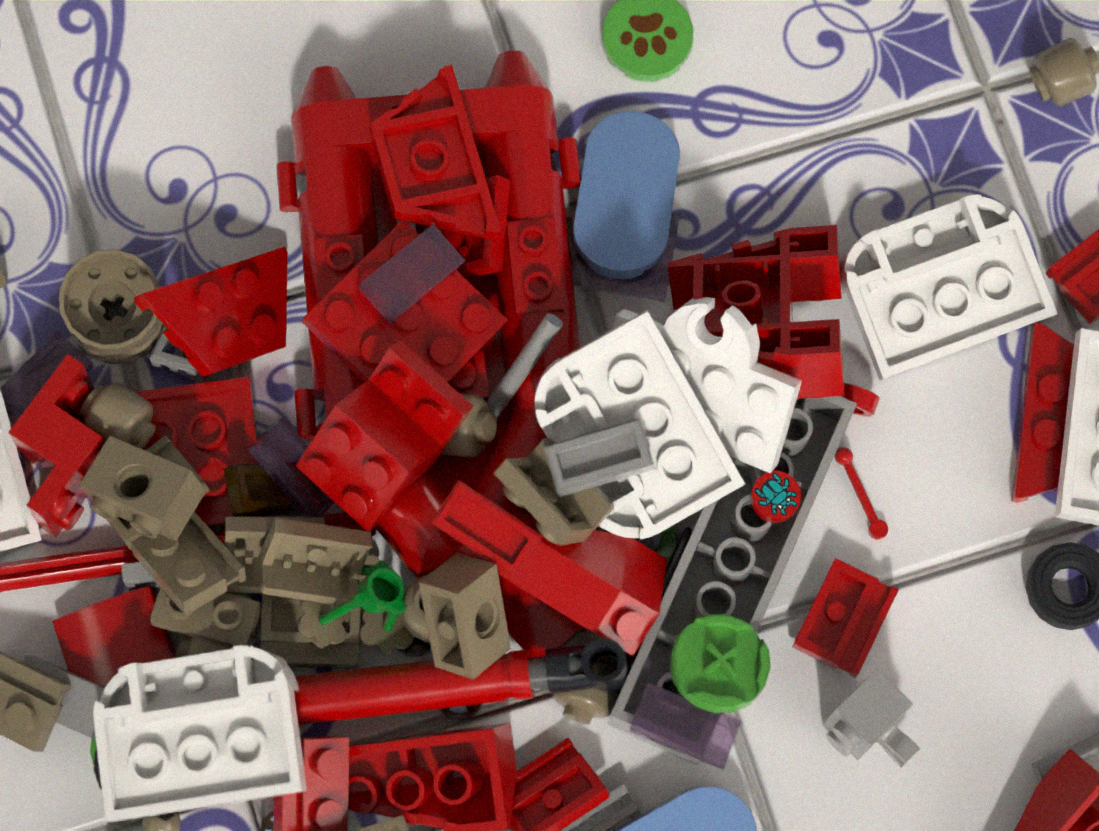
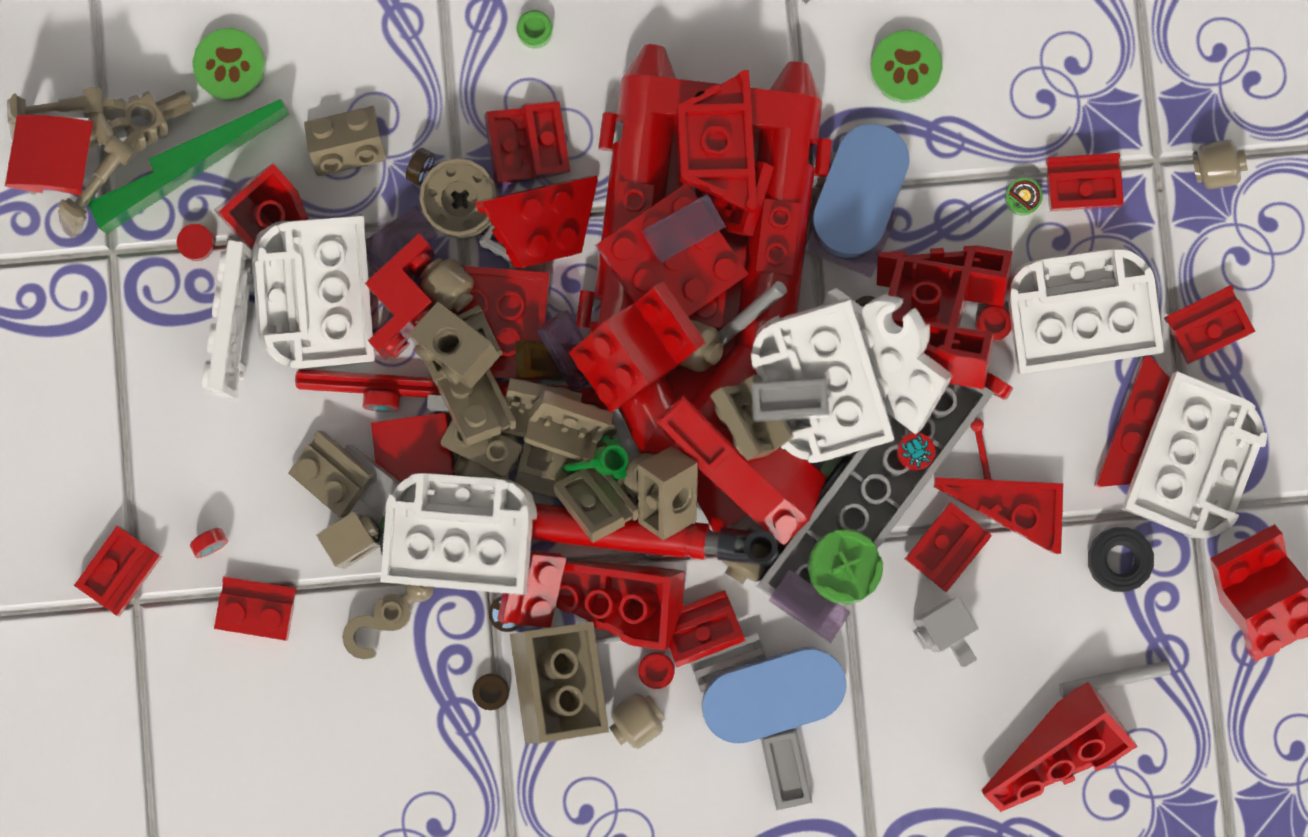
camera: 20 degrees right, 10 degrees up
none -> dark tan brick [316,511,381,569]
none -> red tile [362,390,400,412]
none -> dark brown tile [406,148,435,186]
none -> red slope [484,101,571,185]
none -> bright green tile [516,10,553,48]
none -> dark tan plate [553,468,639,543]
none -> red wing [934,477,1064,554]
none -> red tile [975,305,1012,342]
none -> tile [1005,178,1043,216]
none -> red plate [1045,153,1124,212]

